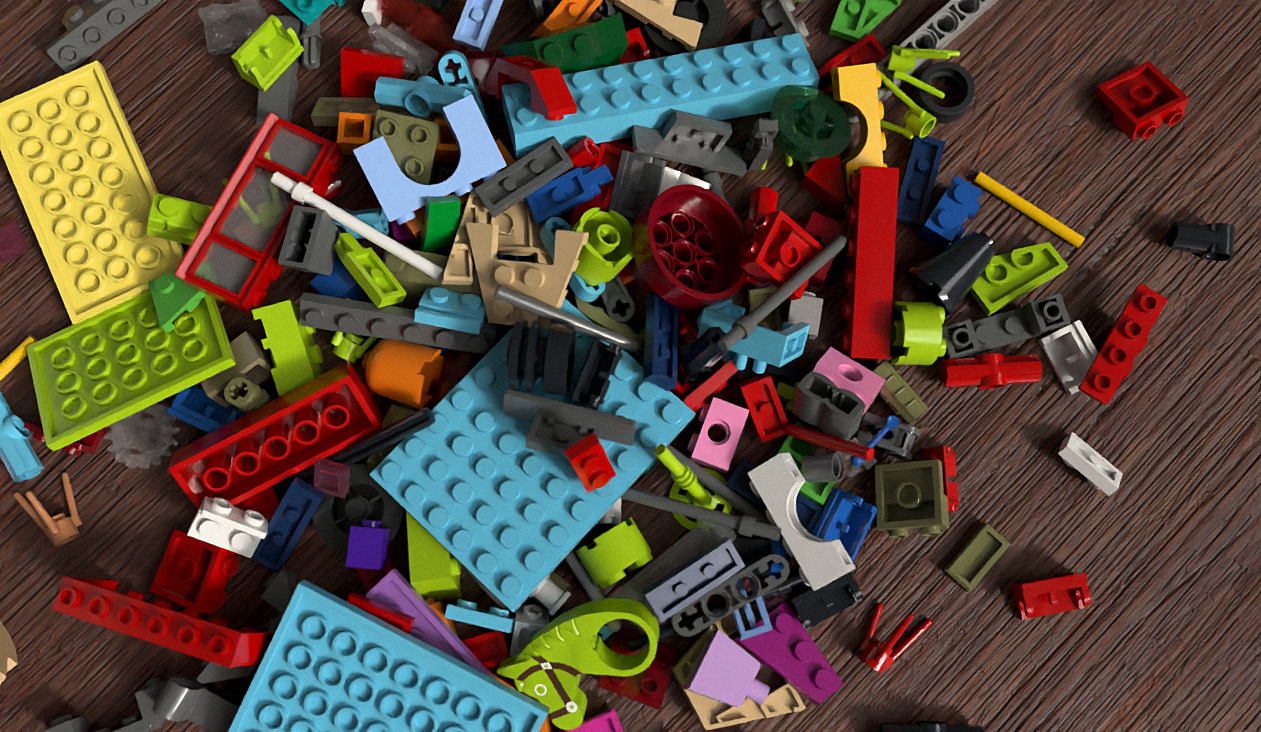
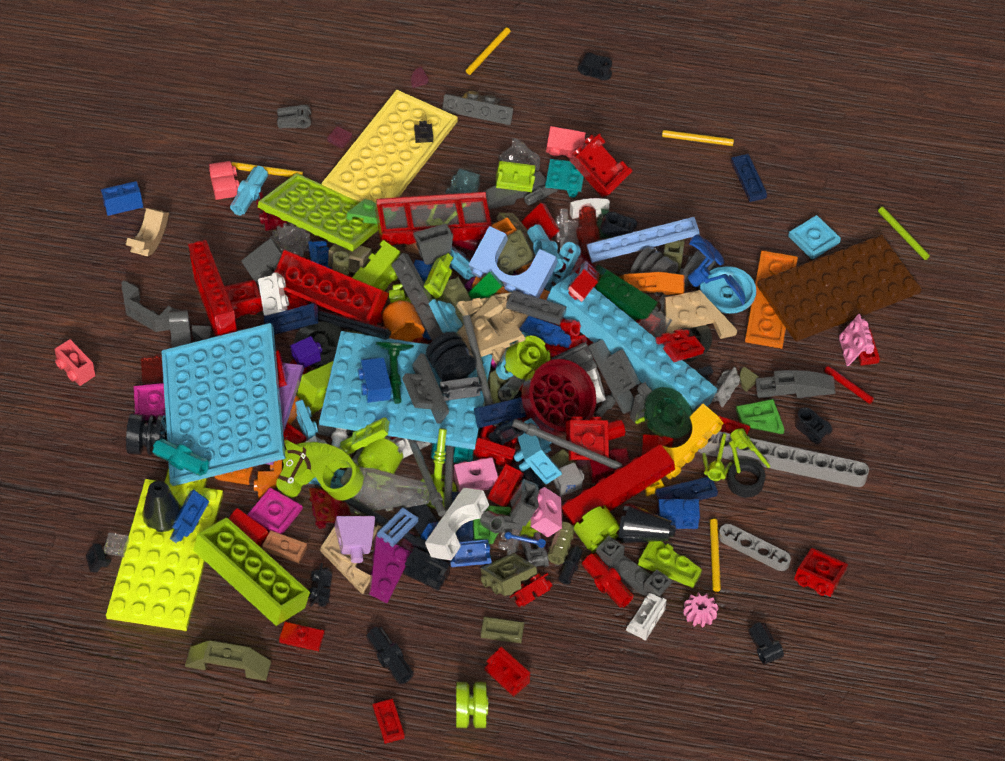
camera: 55 degrees right, 25 degrees down
nougat plant [13,472,83,547] -> none
lime brick [147,193,213,250] -> none
white bar [271,171,444,281] -> none
clear pink tile [313,458,350,498] -> none
red plate [564,433,616,493] -> none
plate [642,536,746,623] -> none
dark grey beam [672,554,790,637] -> none
red bar [785,423,874,461] -> none
red plant [858,603,932,674] -> none
white plate [1058,432,1123,496] -> none
red bracket [1078,284,1167,405] -> none
none -> dark grey hinge [241,238,283,284]
none -> lime hinge [340,417,390,454]
none -> blue brick [357,357,391,403]
none -> dark green dish [375,342,414,404]
none -> black tile [414,121,433,143]
none -> clear light blue brick [445,169,480,212]
none -> lime wheel [456,682,488,728]
none -> black axle [558,546,583,585]
none -> clear piece [639,310,672,338]
none -> red plate [656,329,705,362]
none -> bright pink gear [683,592,718,628]
none -> light grey beam [719,524,791,571]

